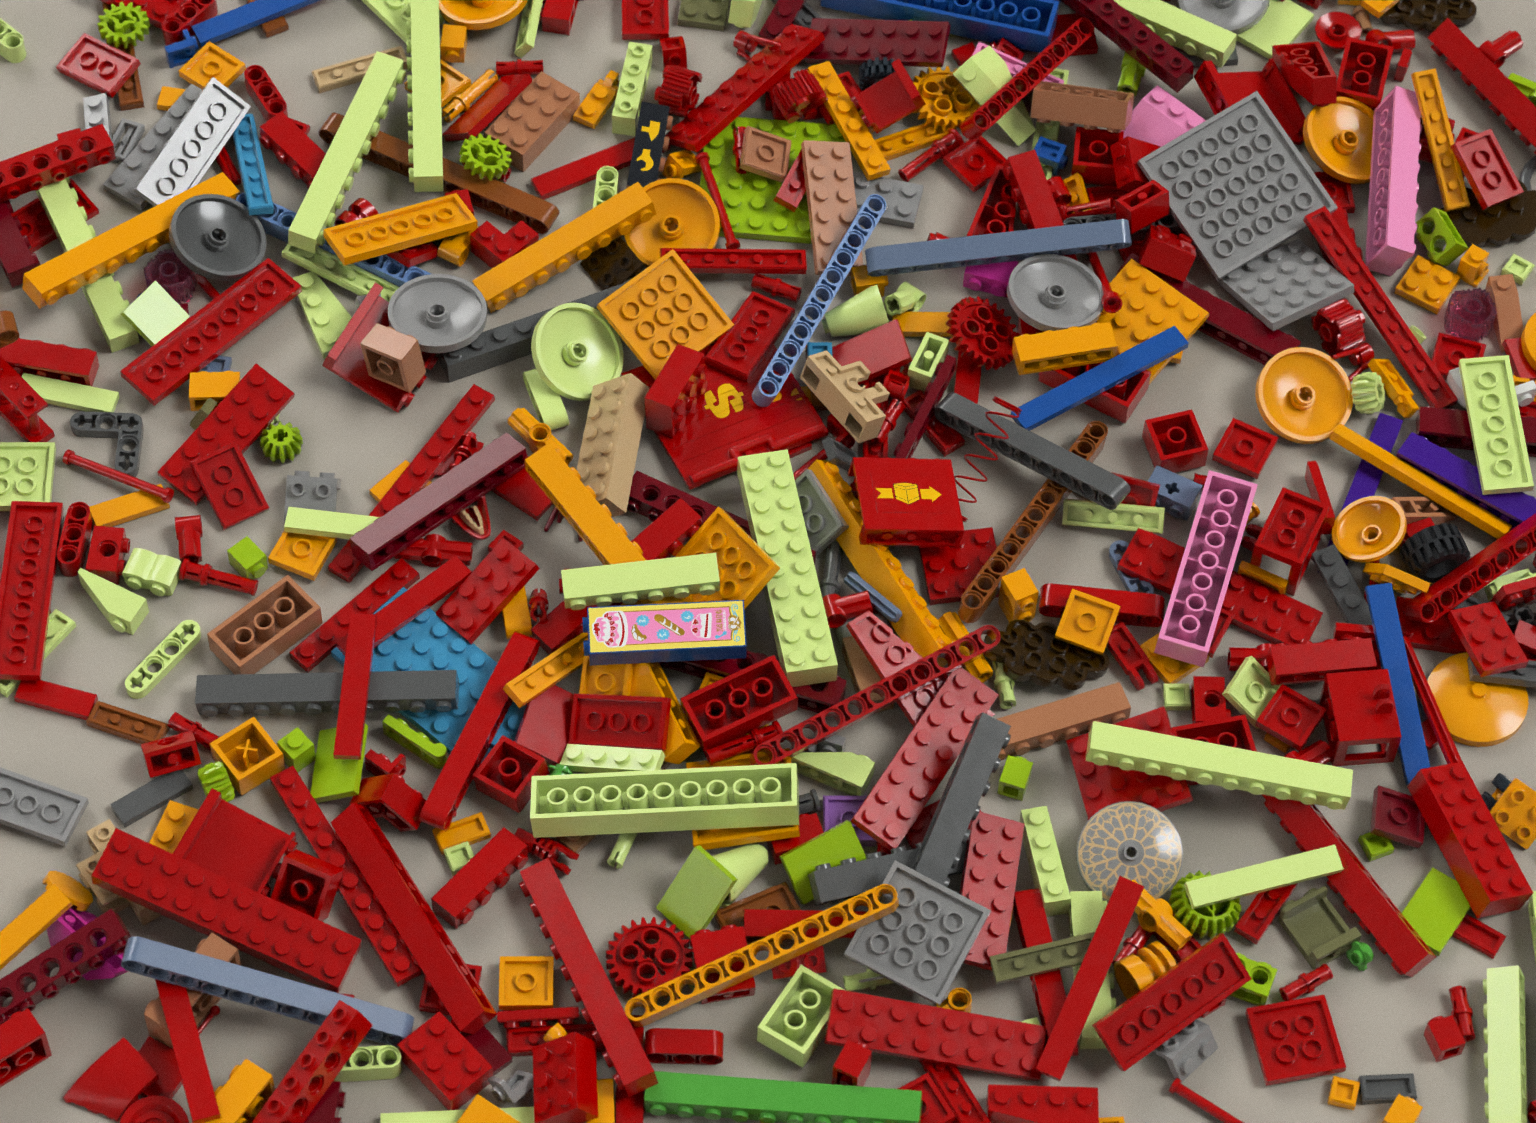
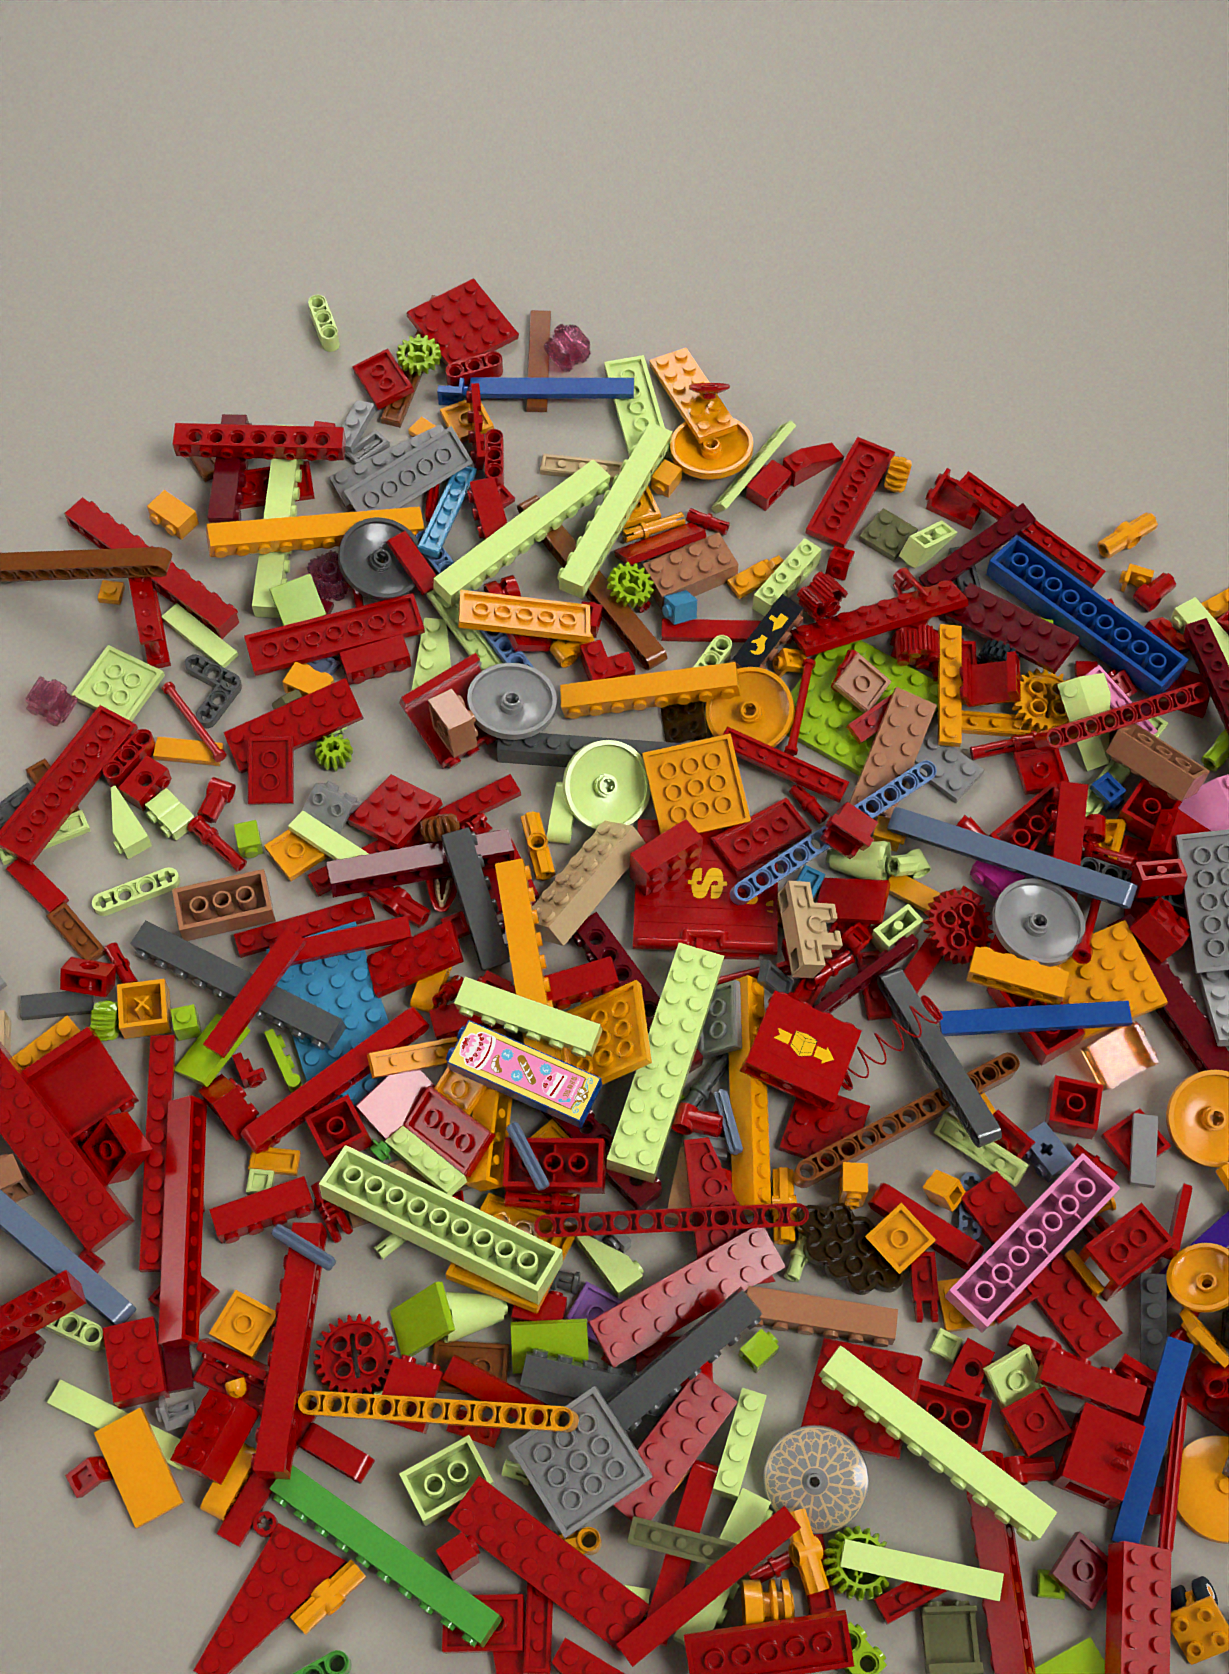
camera: 30 degrees right, 5 degrees up
none -> sand blue axle [271,1224,336,1271]
none -> red brick [339,634,412,685]
none -> red plate [347,774,443,849]
none -> red tile [386,531,436,595]
none -> dark orange gear [420,813,460,843]
none -> dark grey brick [441,827,510,971]
none -> red wing [466,383,486,470]
none -> sand blue axle [506,1122,550,1191]
none -> dark azure brick [662,590,697,625]
none -> red plate [820,802,878,859]
none -> light orange brick [922,1169,966,1212]
none -> clear orange panel [1081,1021,1159,1091]
none -> light grey tile [1129,1113,1158,1188]

